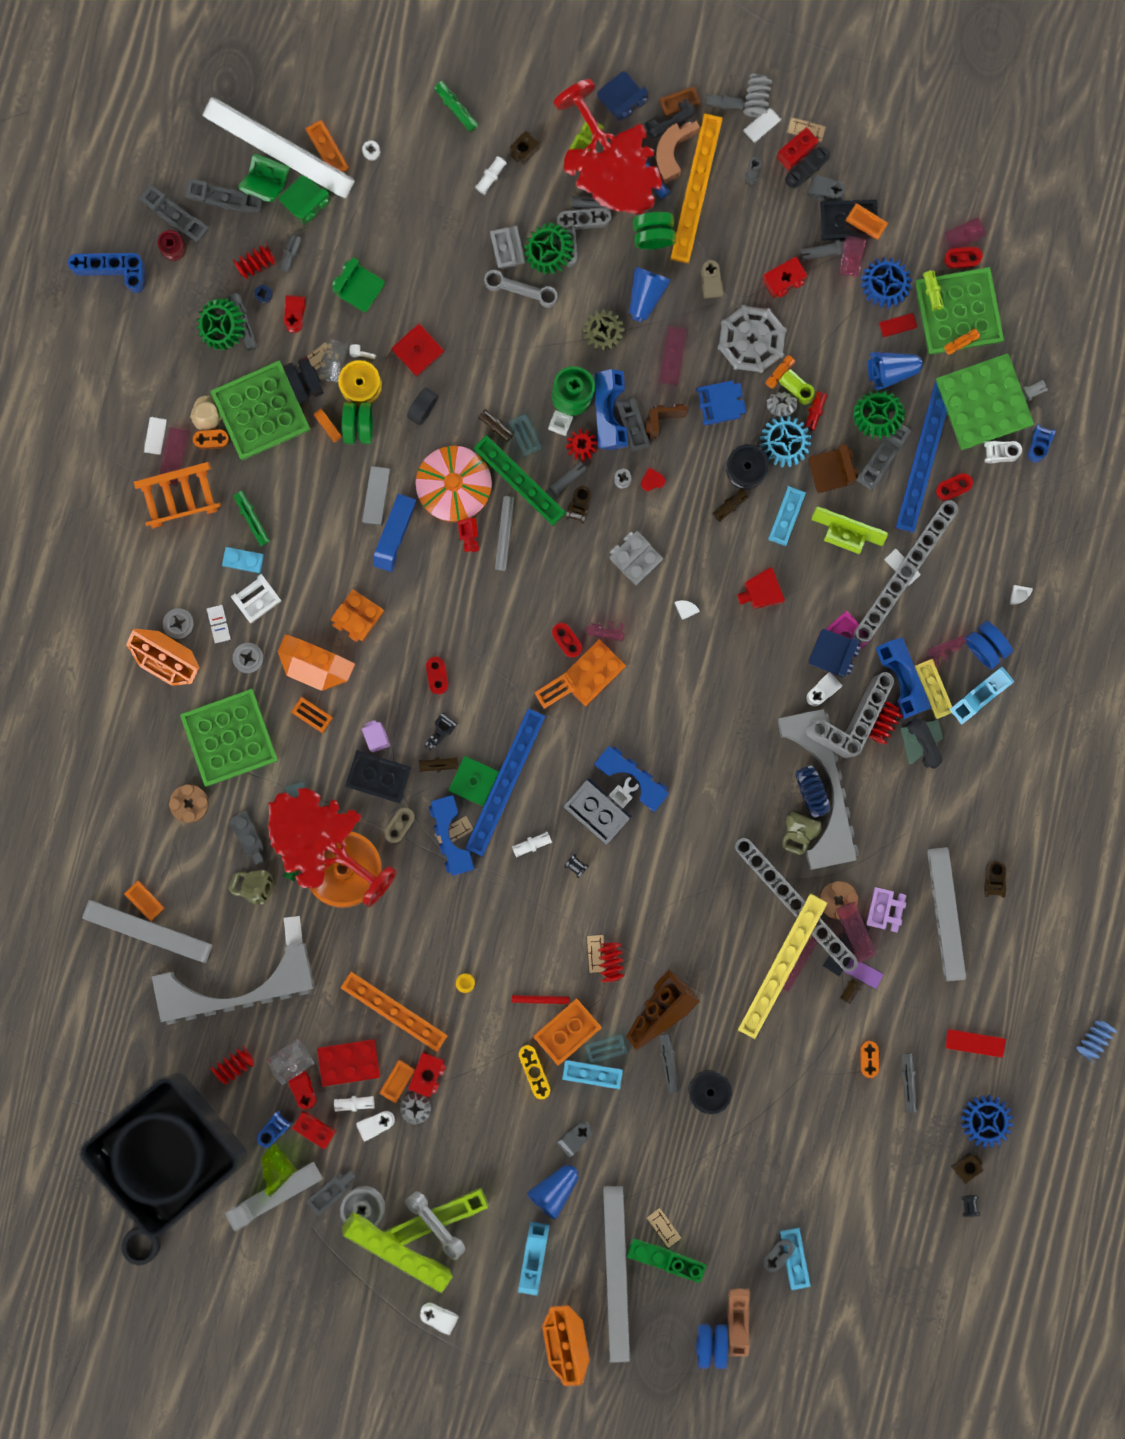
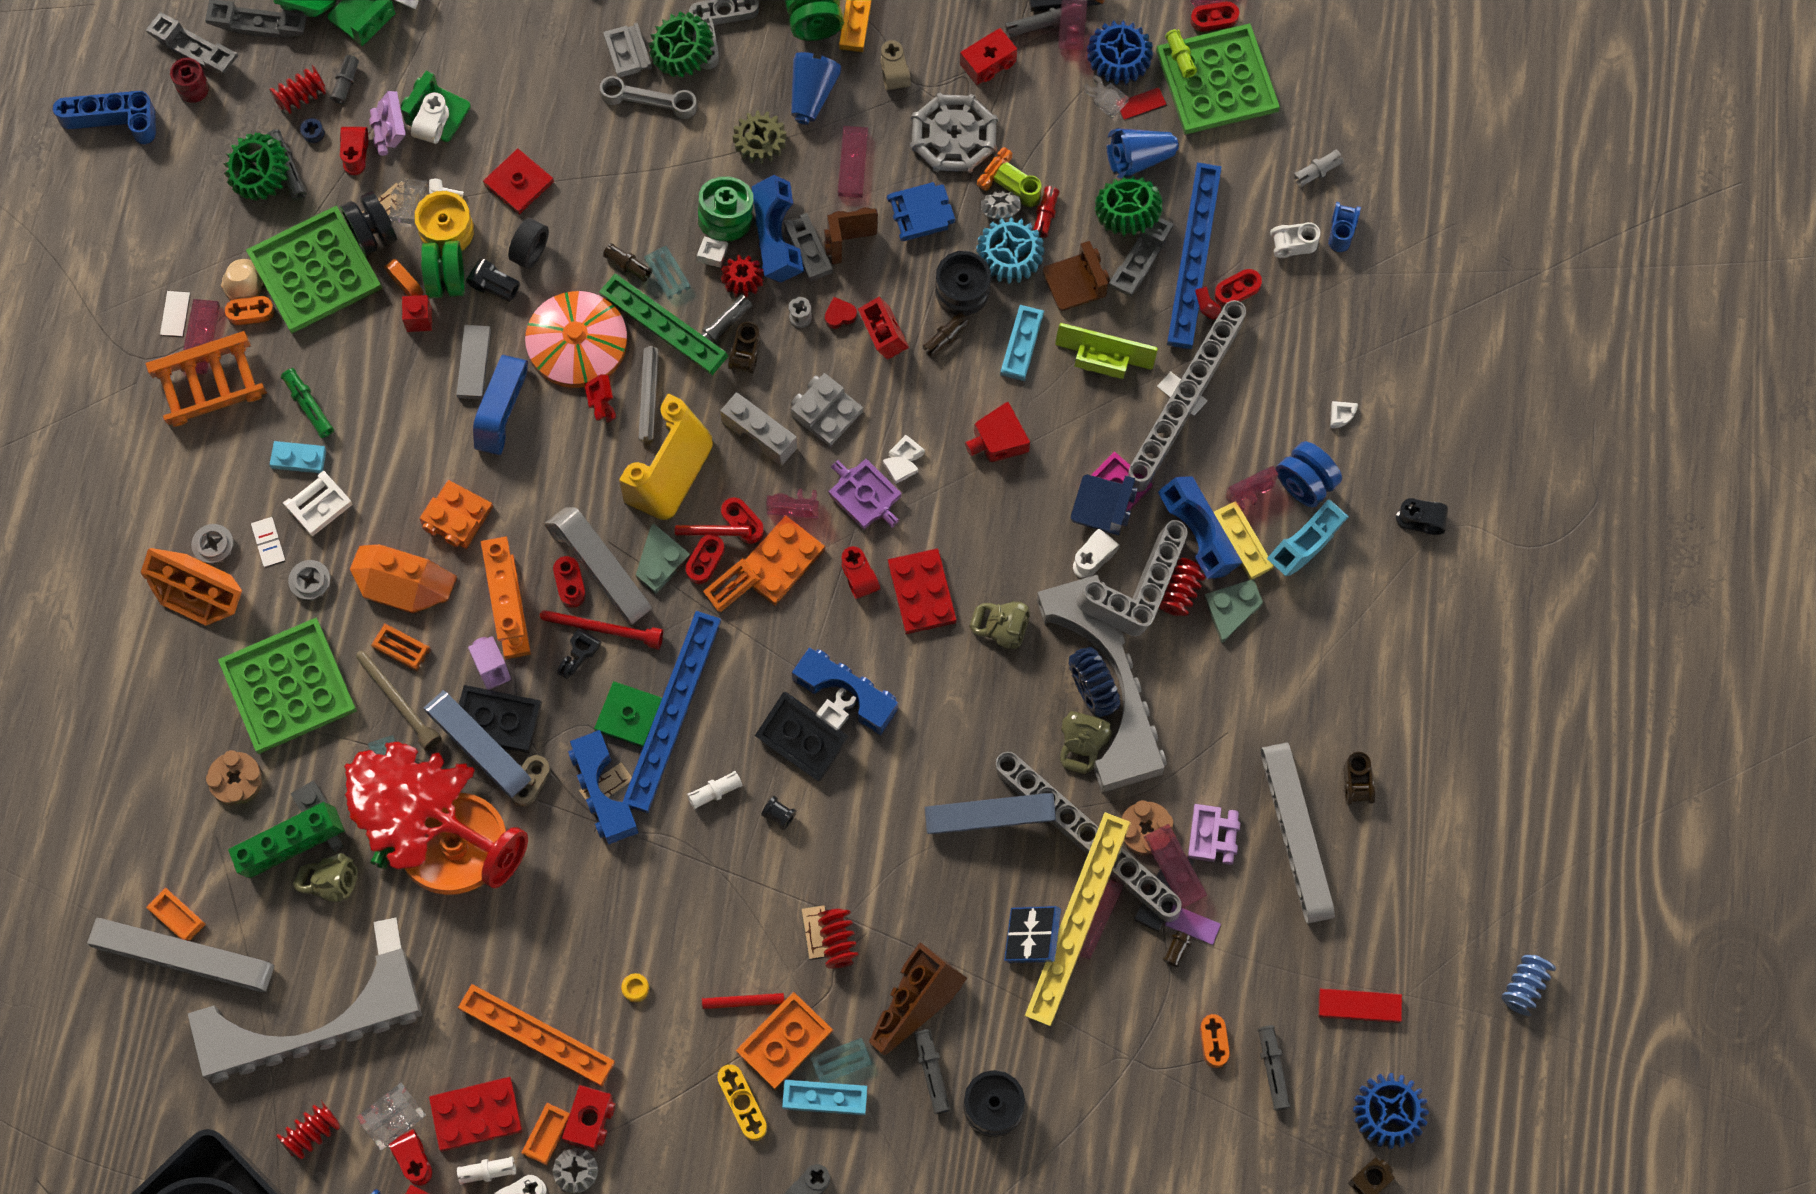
camera: 10 degrees left, 15 degrees down
dark brown pin [419,757,458,773] -> none
black piece [907,718,942,769] -> none
bright green plate [936,354,1034,451] -> none
orange axle [944,329,980,355] -> none
none -> green brick [228,802,345,878]
none -> dark tan piece [356,651,442,751]
none -> lavender plate [369,91,406,156]
none -> red brick [402,295,432,332]
none -> white piece [411,93,449,144]
none -> sand blue beam [423,690,532,798]
none -> black piece [466,258,520,302]
none -> orange fence [481,536,531,660]
none -> red piece [539,610,664,650]
none -> light grey beam [544,507,652,625]
none -> yellow windscreen [619,394,713,520]
none -> sand green wing [636,523,691,594]
none -> red bar [675,525,752,536]
none -> red plate [686,535,725,584]
none -> light grey arch [720,392,797,466]
none -> medium lavender plate [828,459,902,530]
none -> red piece [841,546,880,600]
none -> red brick [858,296,909,360]
none -> red plate [888,548,956,635]
none -> white tile [889,435,925,461]
none -> sand blue beam [924,793,1056,834]
none -> olive piece [969,601,1030,649]
none -> black tile [1004,906,1061,963]
none -> clear plate [1084,75,1129,118]
none -> red arm [1195,286,1222,320]
none -> black piece [1396,498,1448,535]

